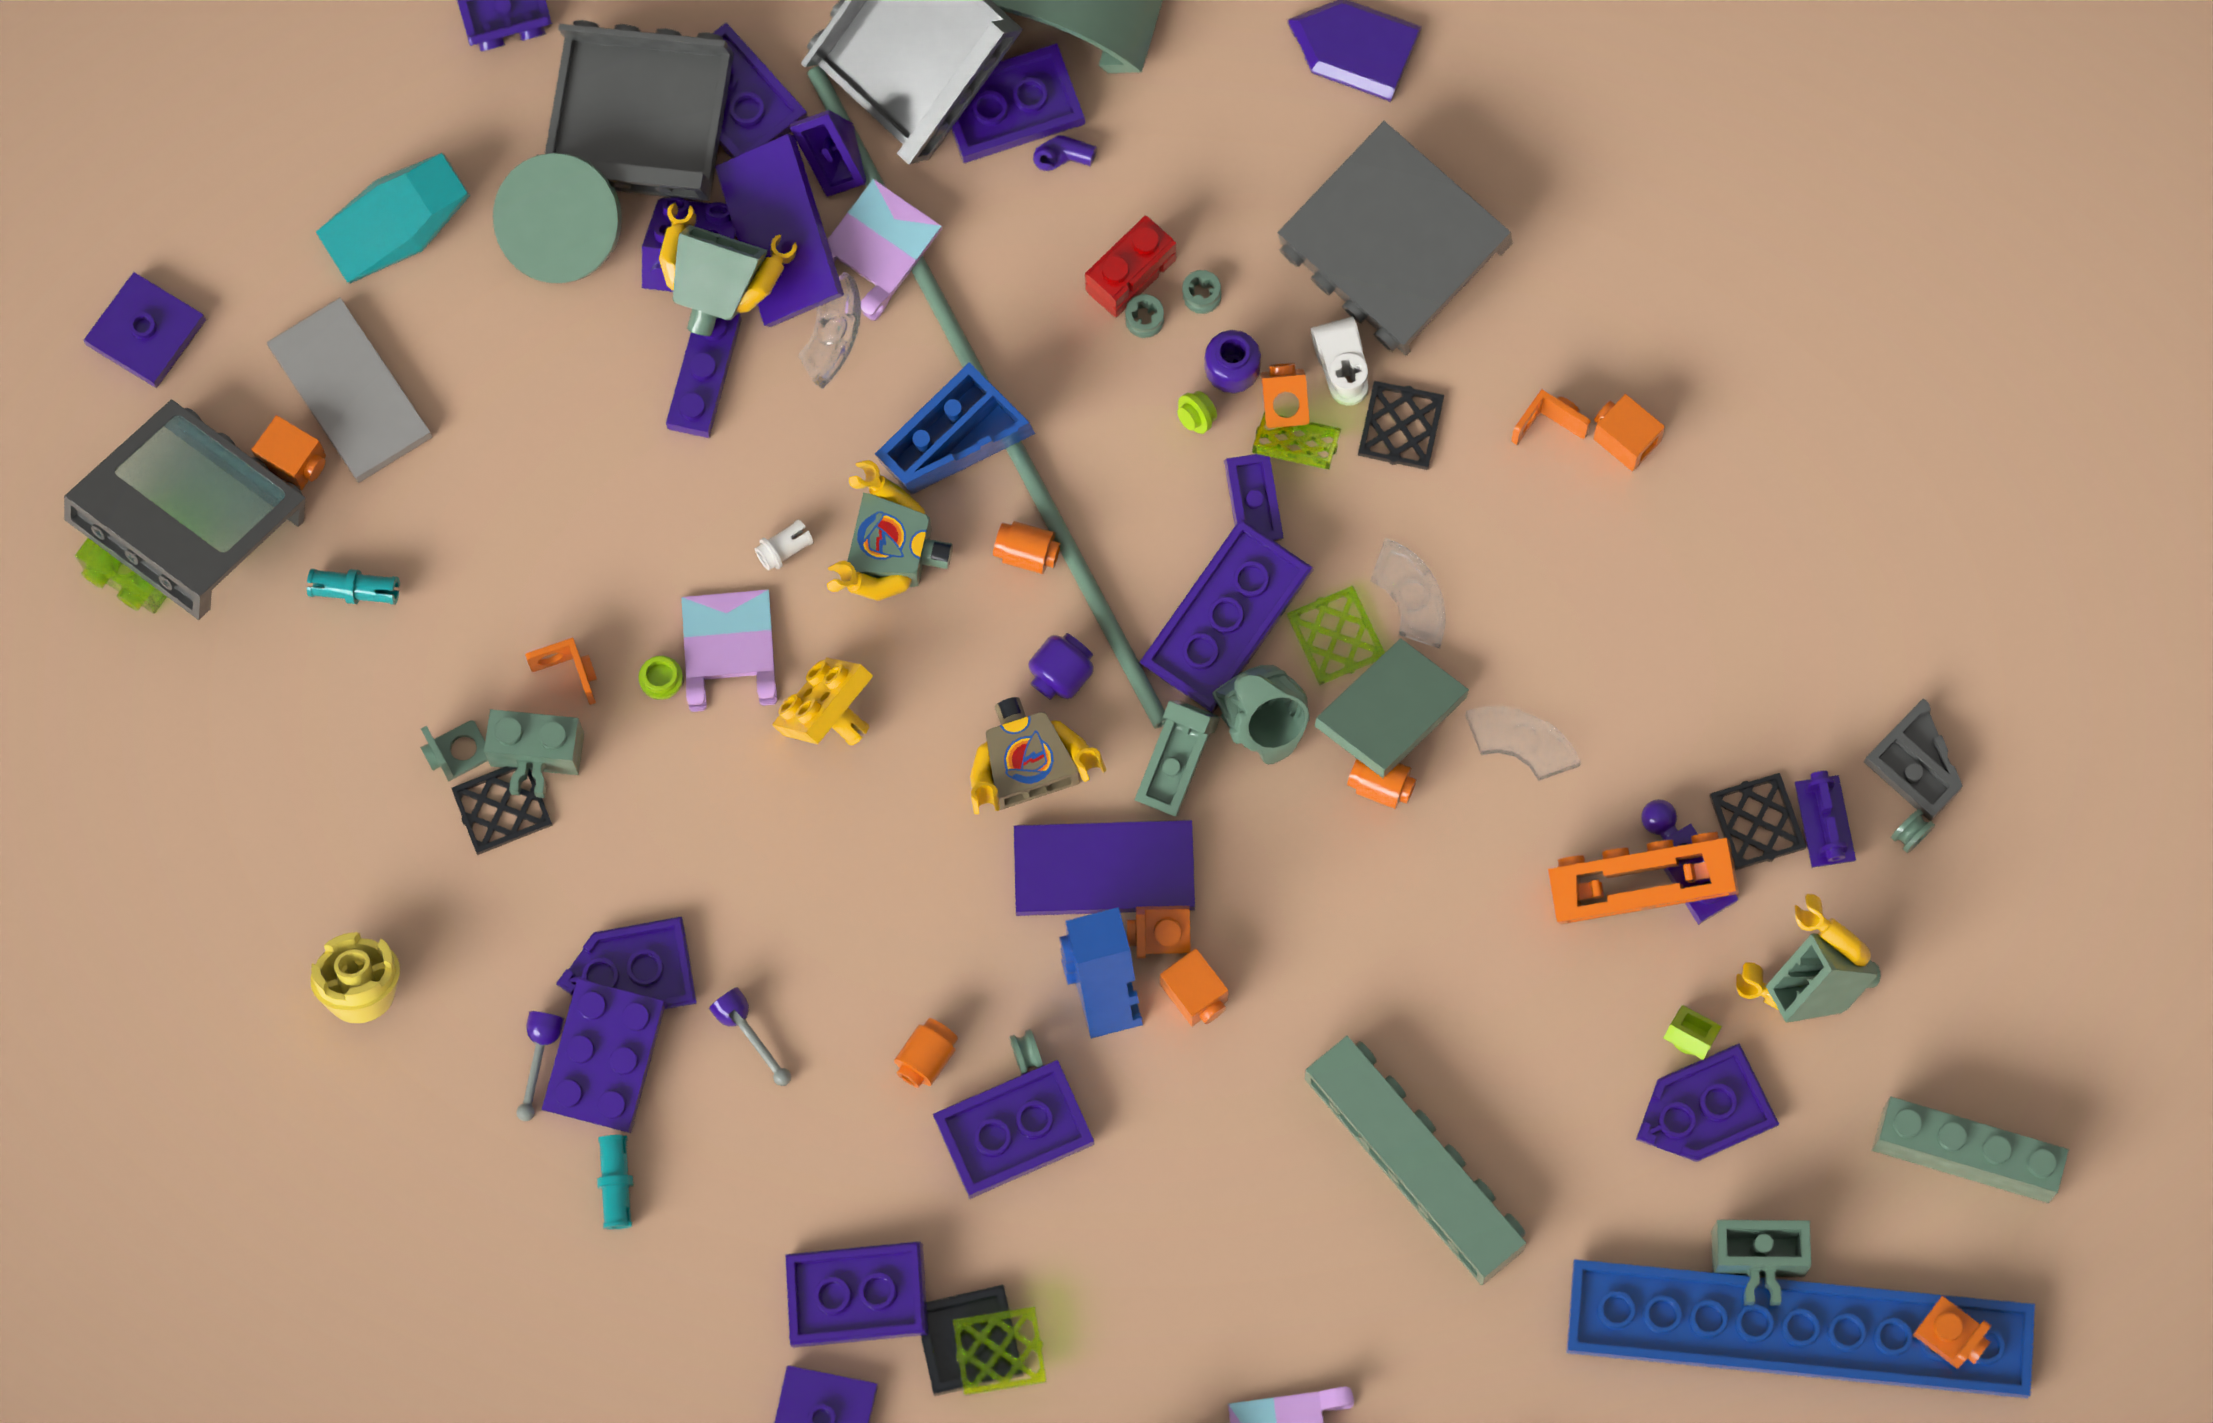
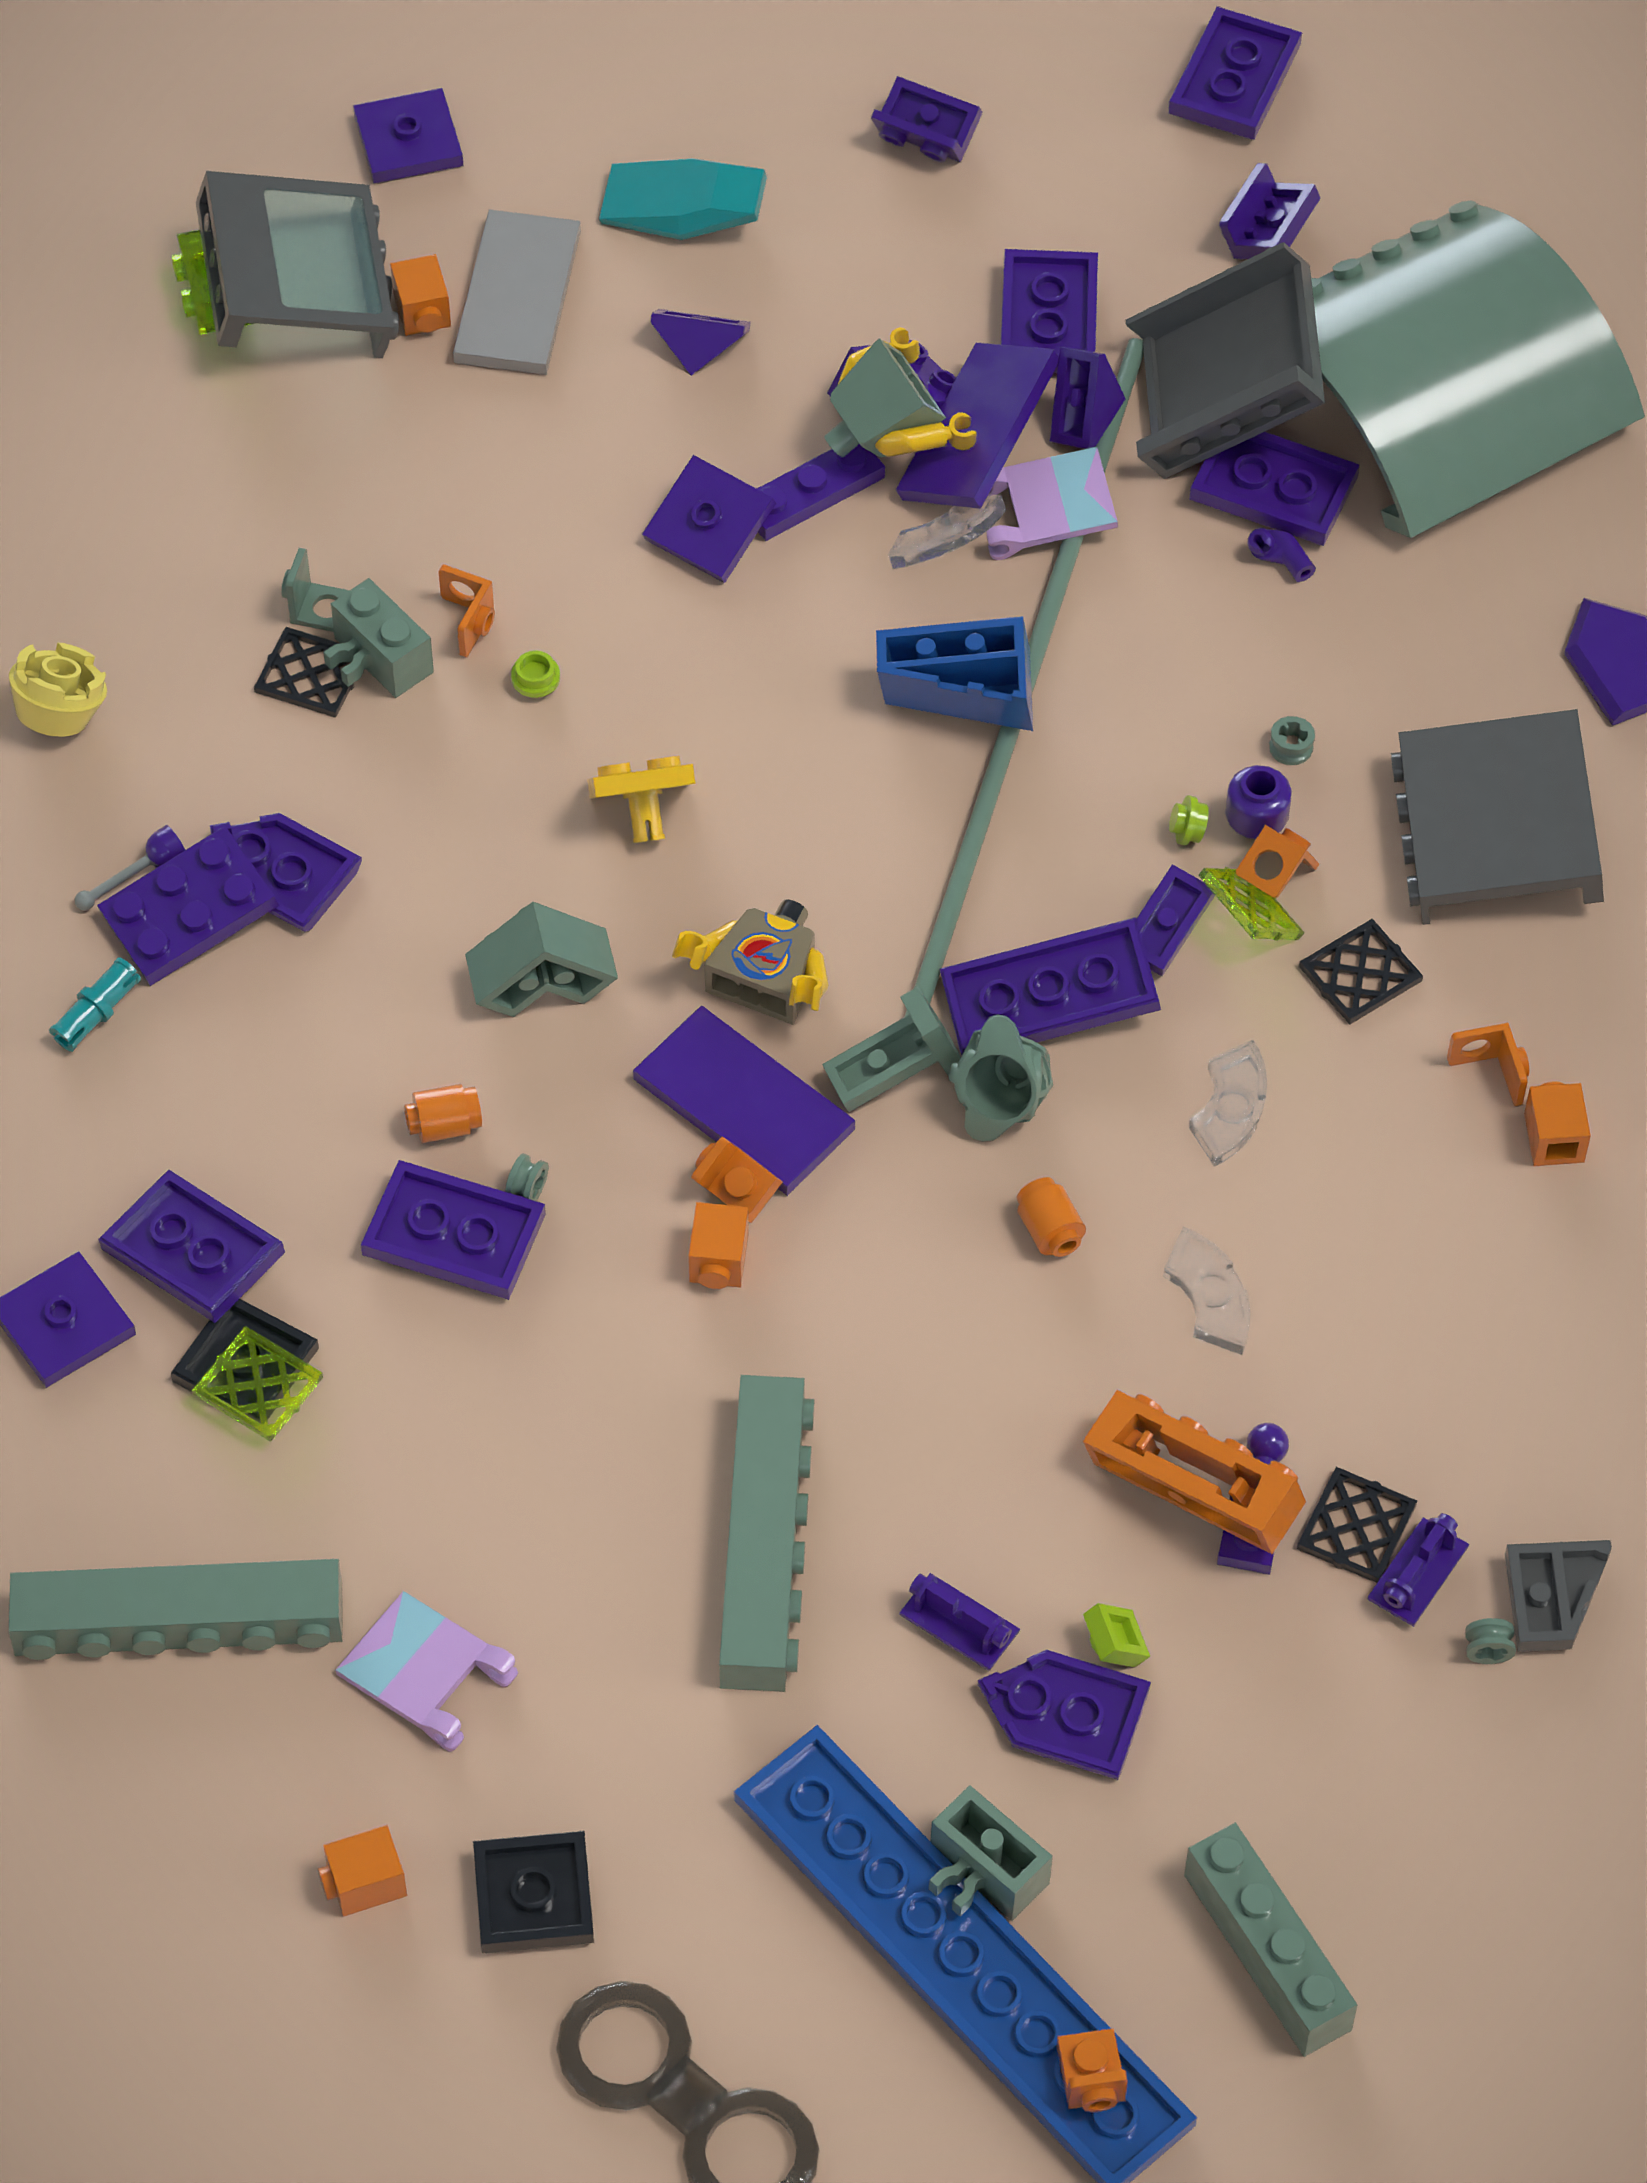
camera: 40 degrees right, 15 degrees down
teal pin [307,569,400,605] -> none
sand green tile [493,153,622,283] -> none
dark grey panel [537,20,734,201] -> none
lavender flag [681,589,777,712] -> none
hinge [709,987,791,1086] -> none
white pin [755,519,813,570] -> none
torso [827,460,953,601] -> none
orange brick [993,521,1061,574] -> none
dark purple head [1029,633,1094,700] -> none
blue wedge [1059,907,1143,1039] -> none
red brick [1085,215,1176,318] -> none
sand green bush [1125,294,1164,338] -> none
clear neon green window [1287,586,1385,685] -> none
white piece [1310,316,1368,406] -> none
sand green tile [1315,638,1469,778] -> none
sand green torso [1736,894,1881,1022] -> none
none -> sand green brick [465,902,618,1017]
none -> dark purple plate [642,455,776,583]
none -> dark purple slope [650,309,751,375]
none -> dark purple hinge [899,1573,1020,1671]

